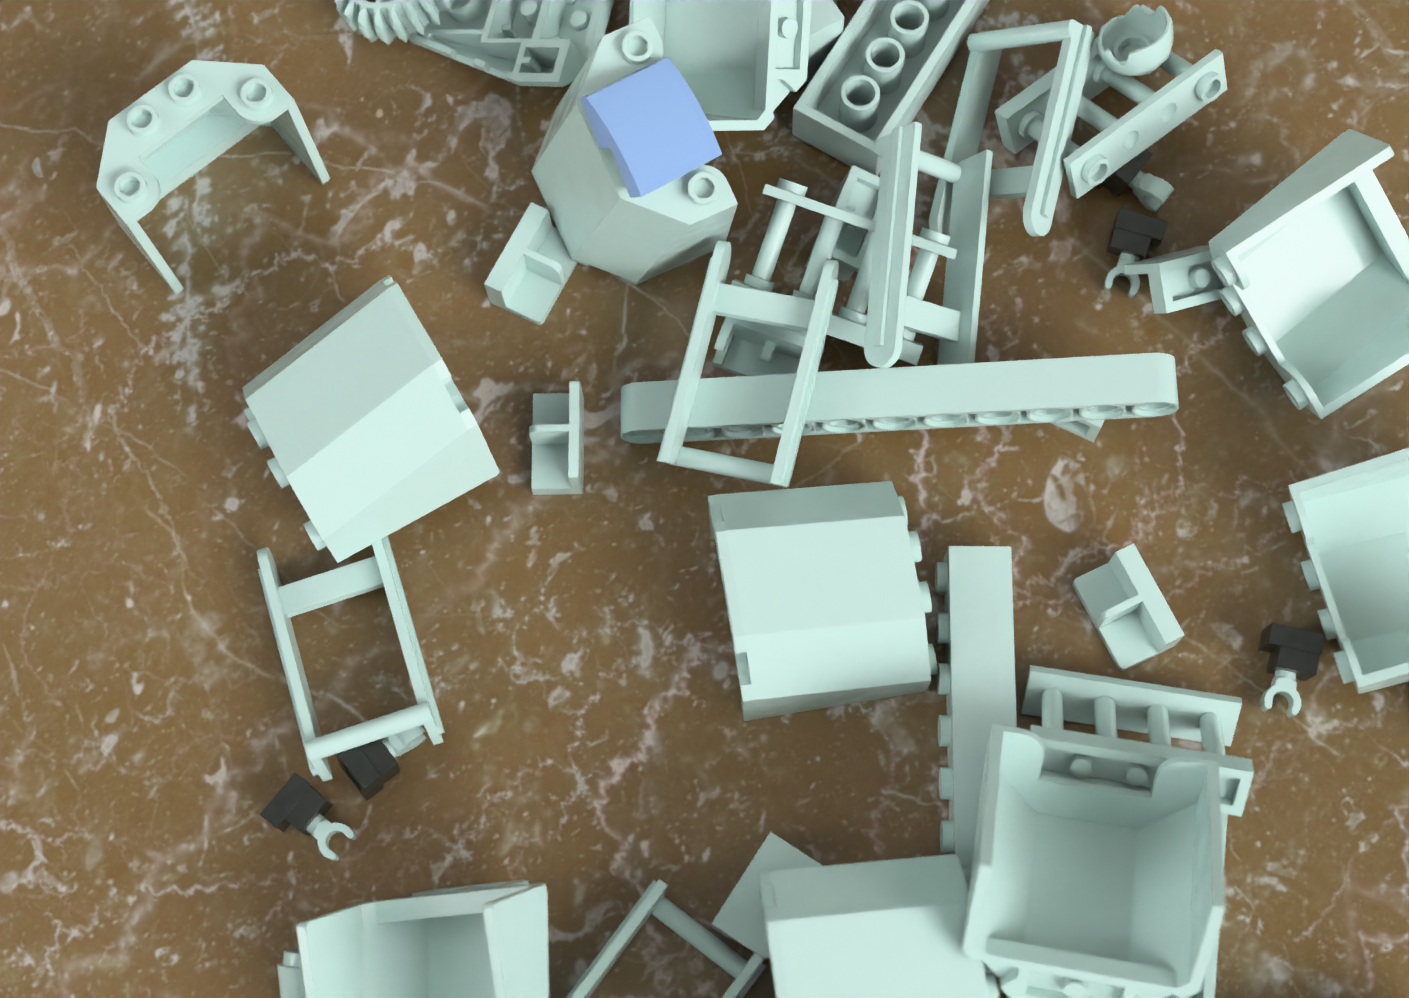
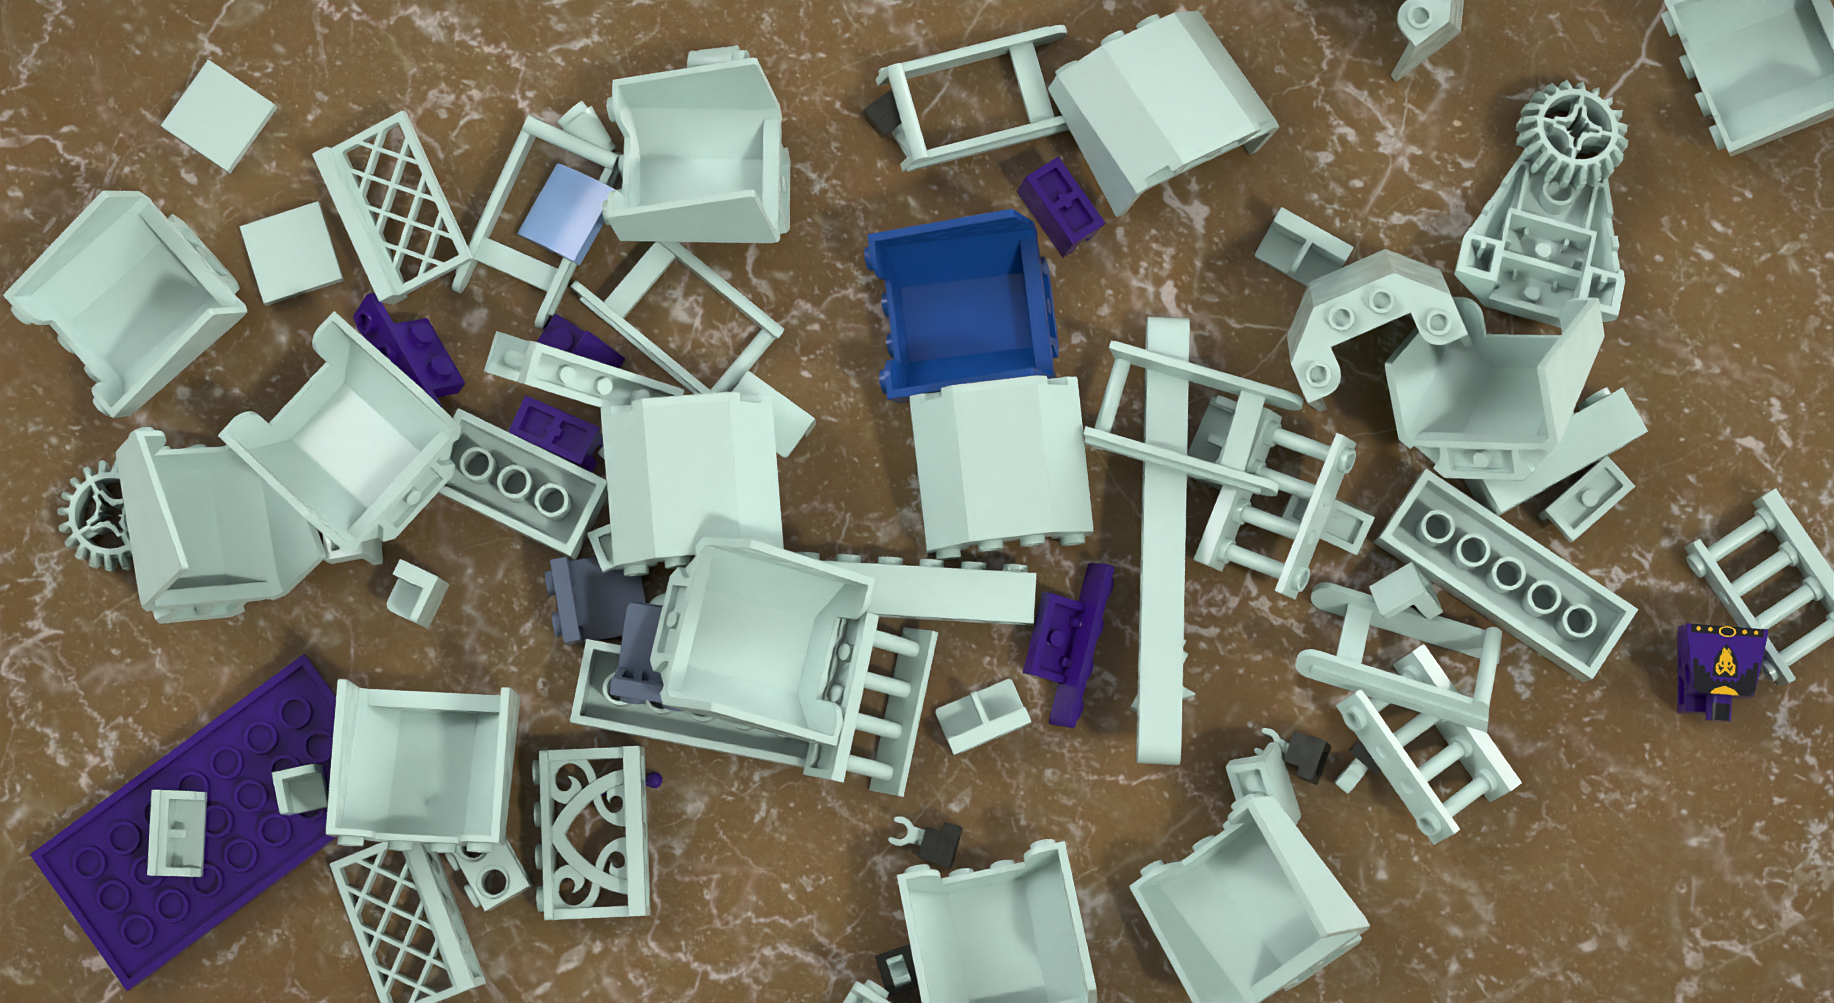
camera: 90 degrees right, 10 degrees up
pearl dark grey piece [260,773,357,861] -> none
light aqua panel [529,381,584,495] -> none
light blue slope [580,57,722,198] -> none
light aqua piece [864,121,993,369] -> none
light aqua hair [1096,4,1174,76] -> none
none -> blue windscreen [864,209,1059,403]
none -> dark purple hinge [1016,156,1106,258]
none -> dark purple bracket [1023,563,1114,728]
none -> light aqua panel [1369,562,1443,620]

